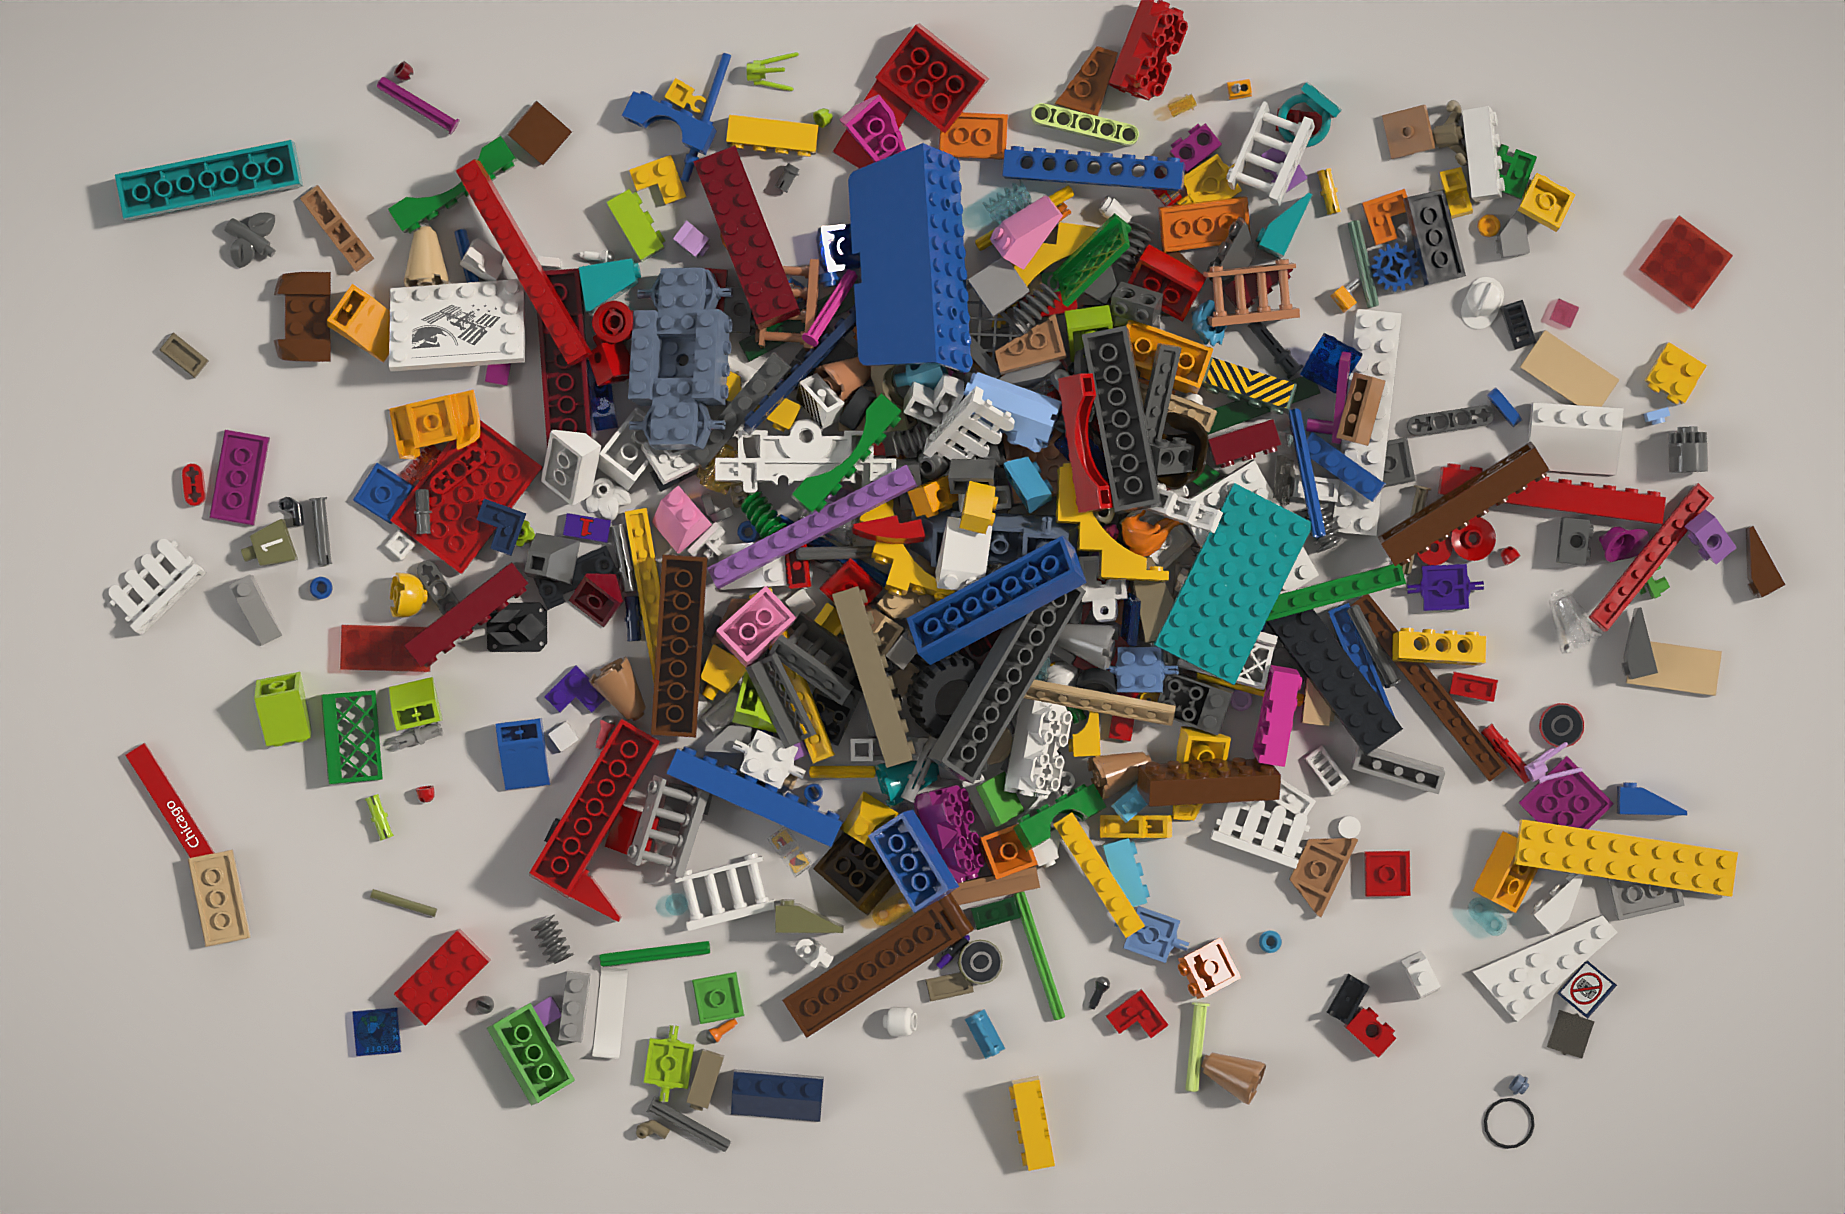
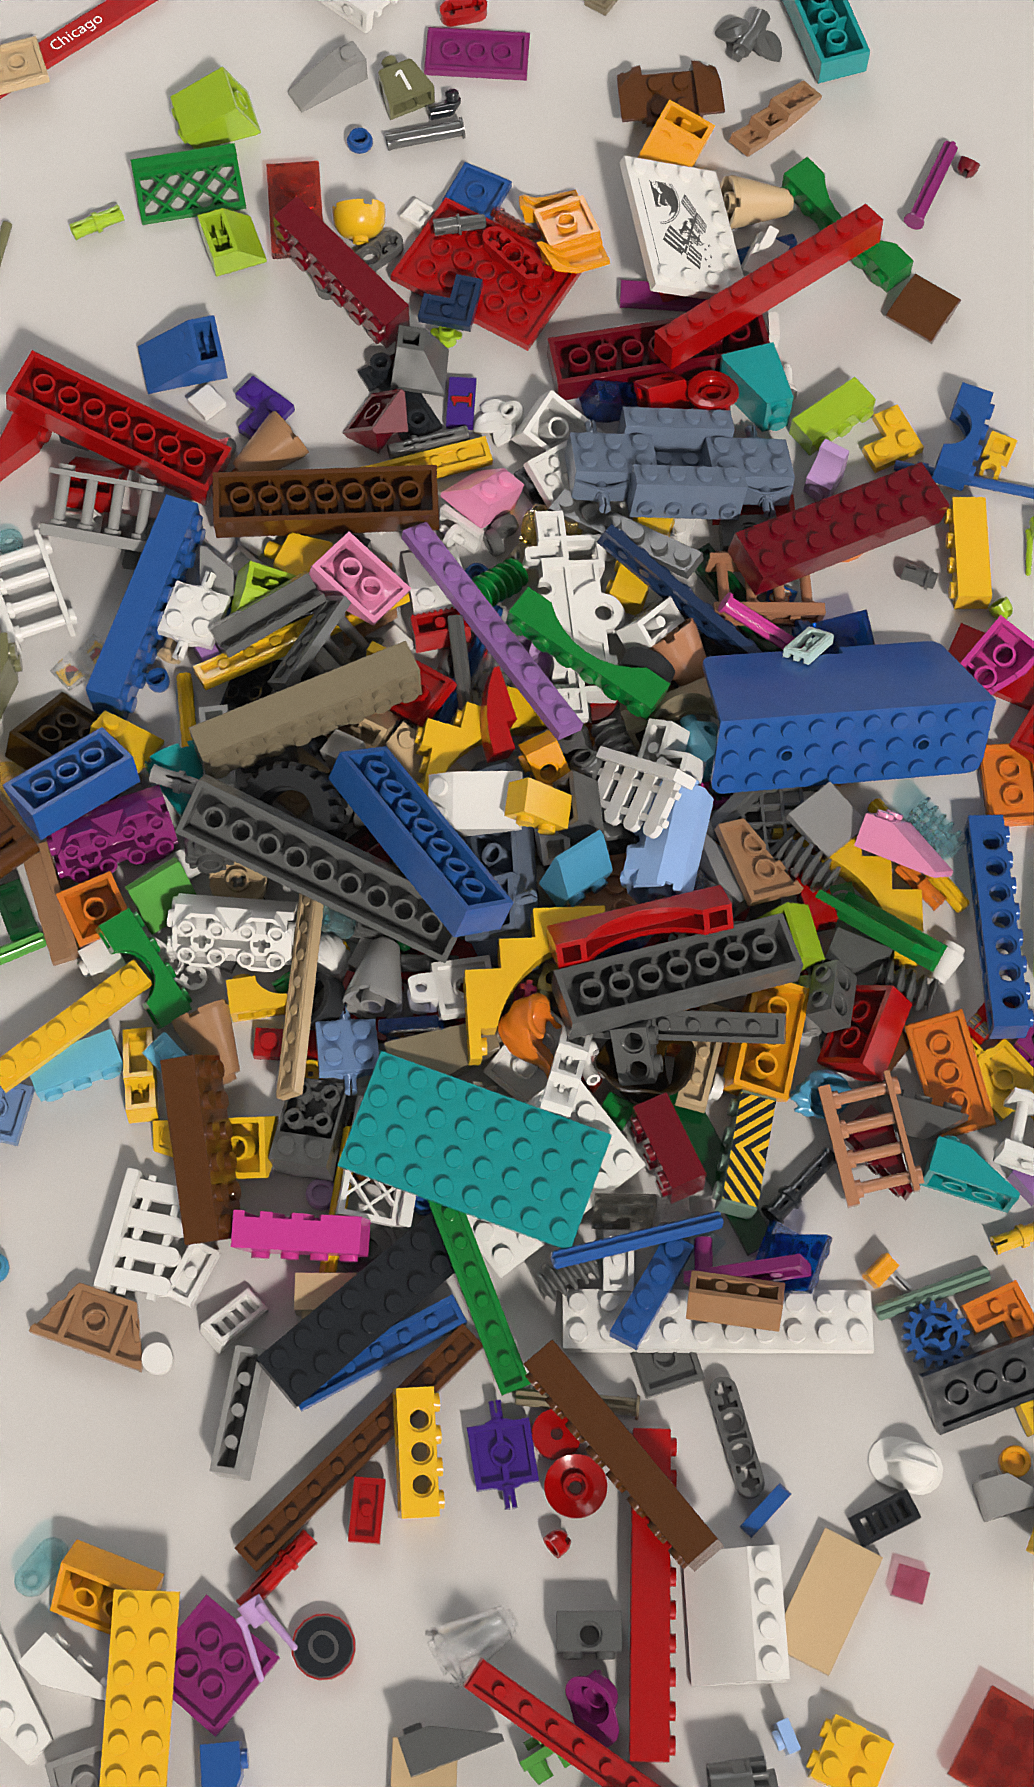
camera: 85 degrees right, 20 degrees down
light grey pin [396,722,443,749] -> none
red hinge [416,785,435,803] -> none
black piece [487,602,547,652] -> none
white slope [541,430,601,506] -> none
dark blue pin [624,596,642,642] -> none
dark grey axle [1347,604,1401,688] -> none
red plate [1364,851,1411,897] -> none
none -> light aqua tile [783,626,834,665]

